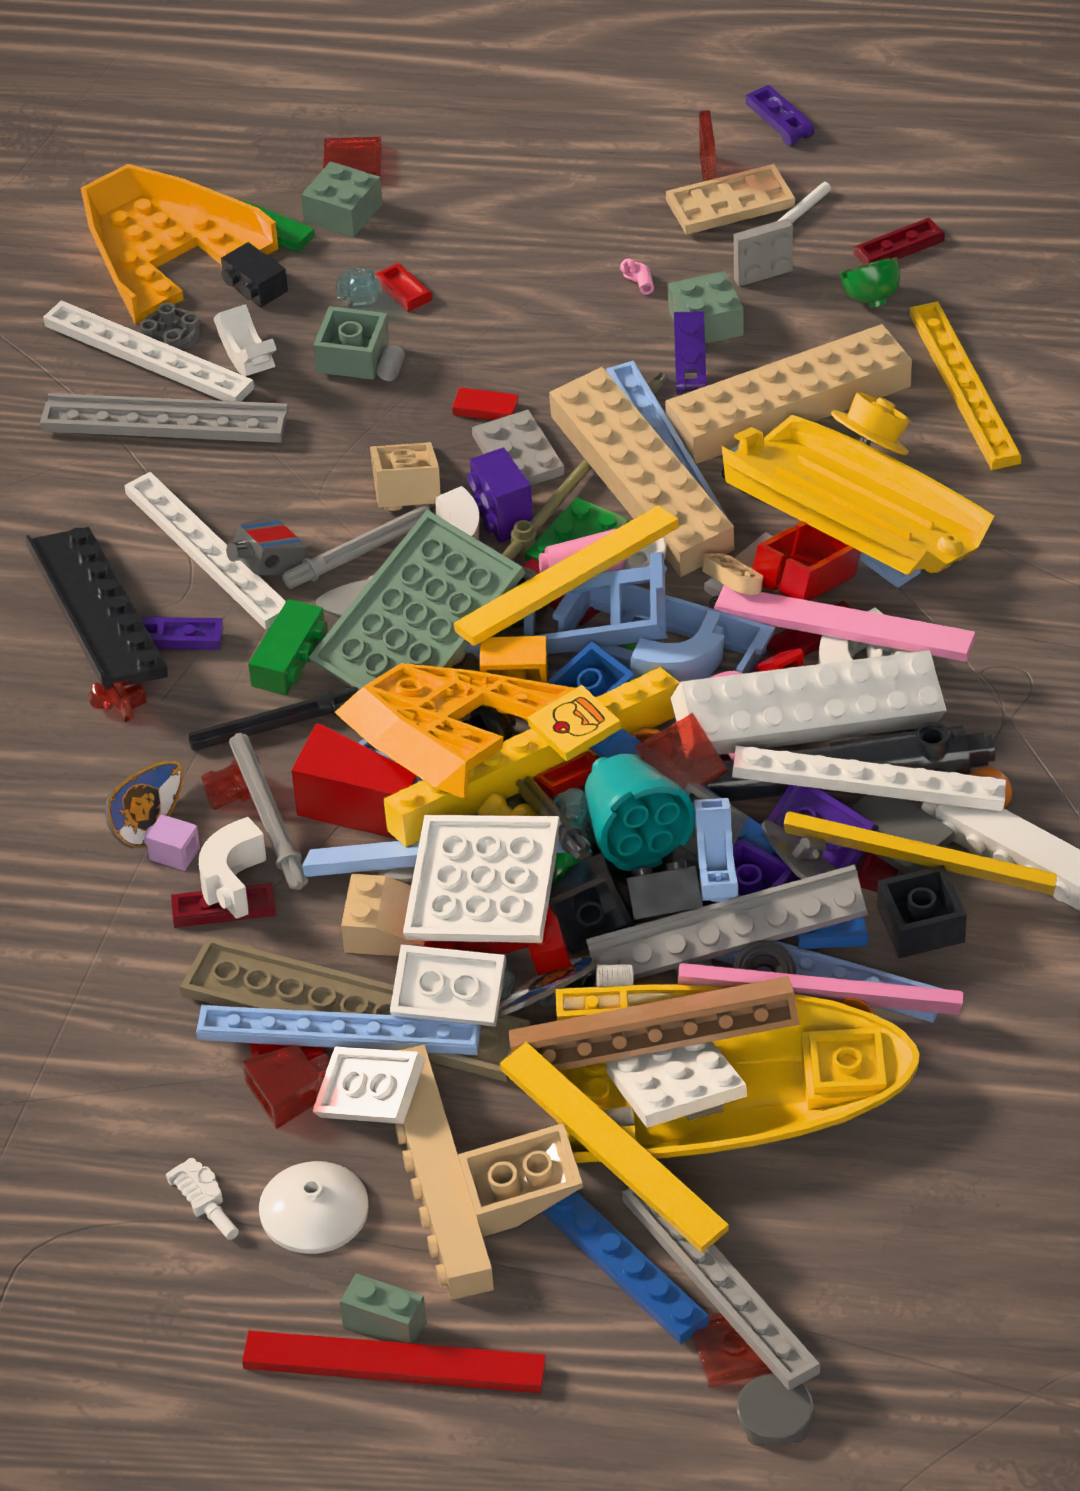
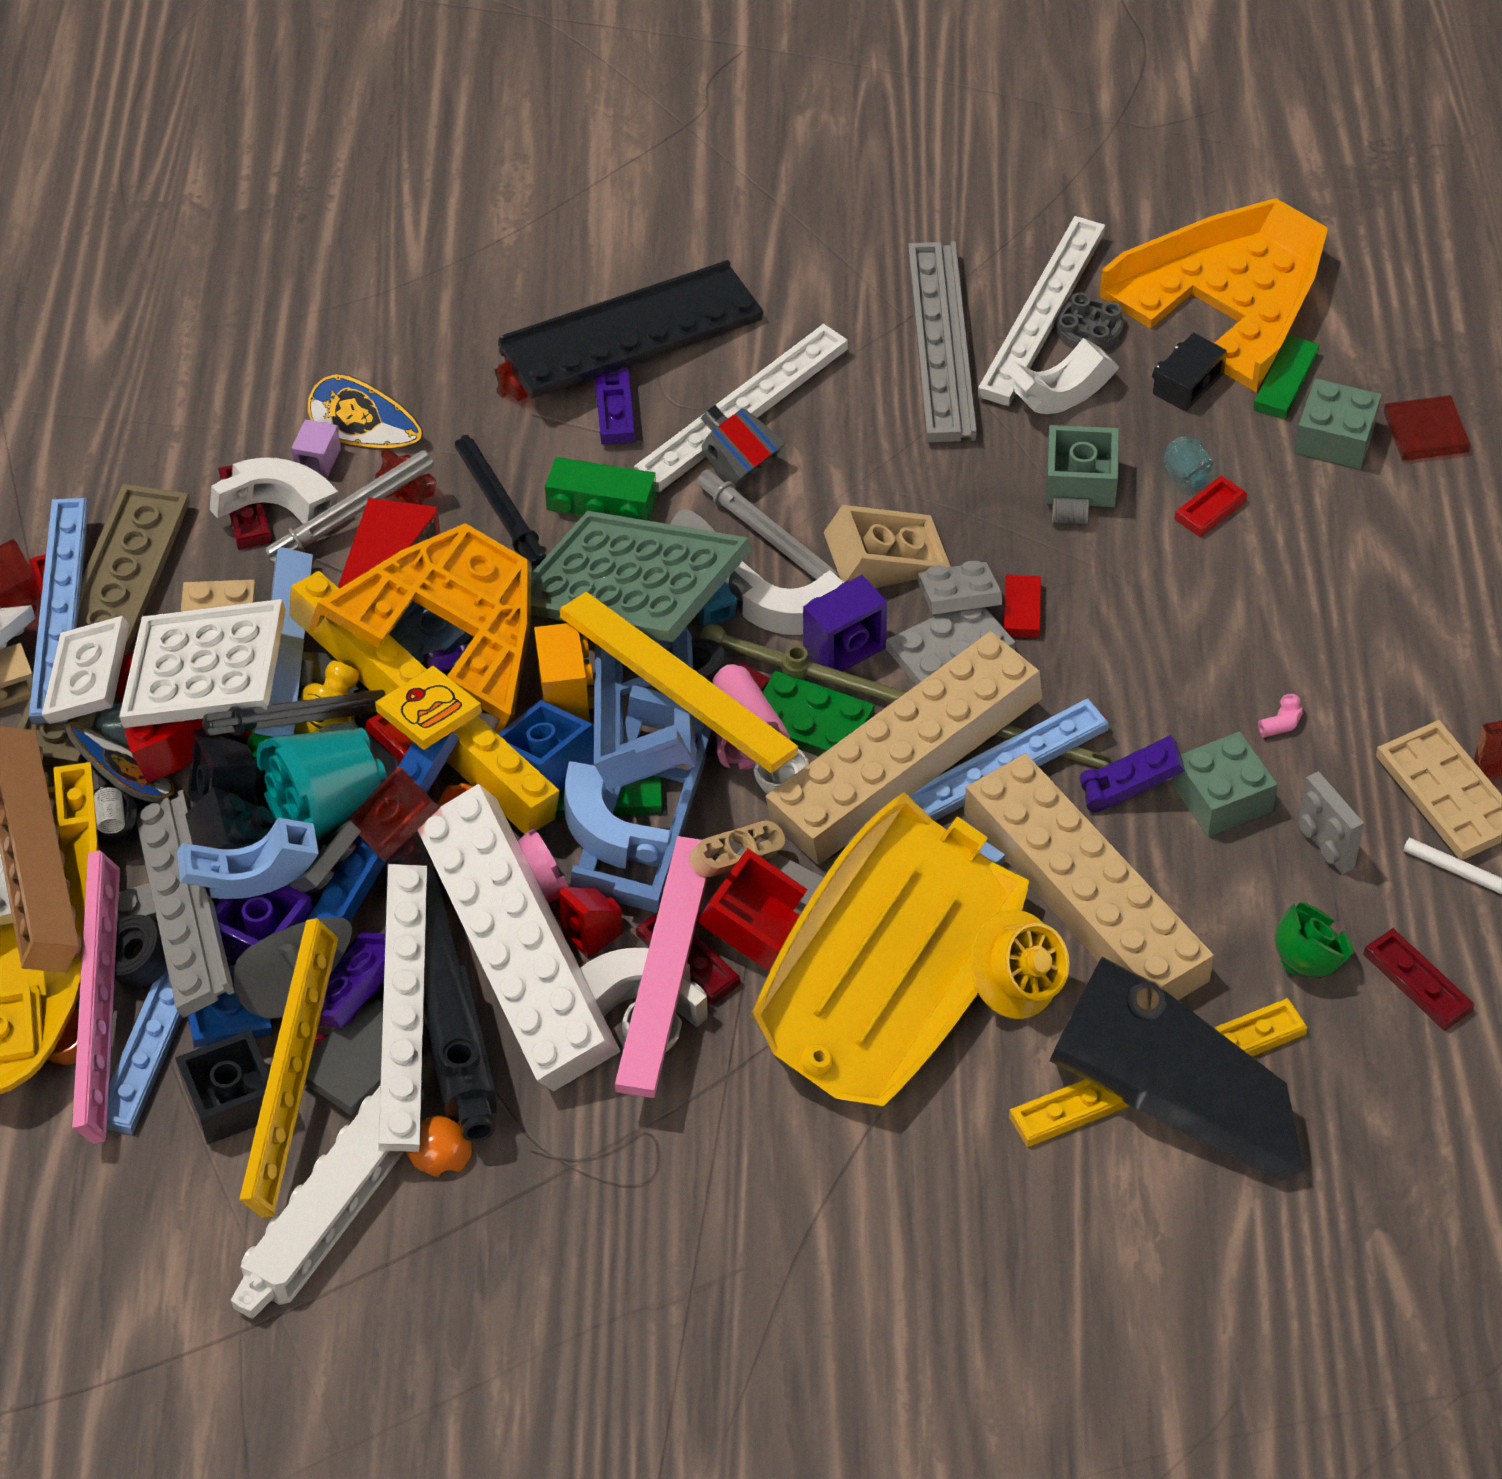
camera: 80 degrees right, 5 degrees up
none -> light grey plate [917,561,1002,615]
none -> black panel [1049,956,1304,1181]

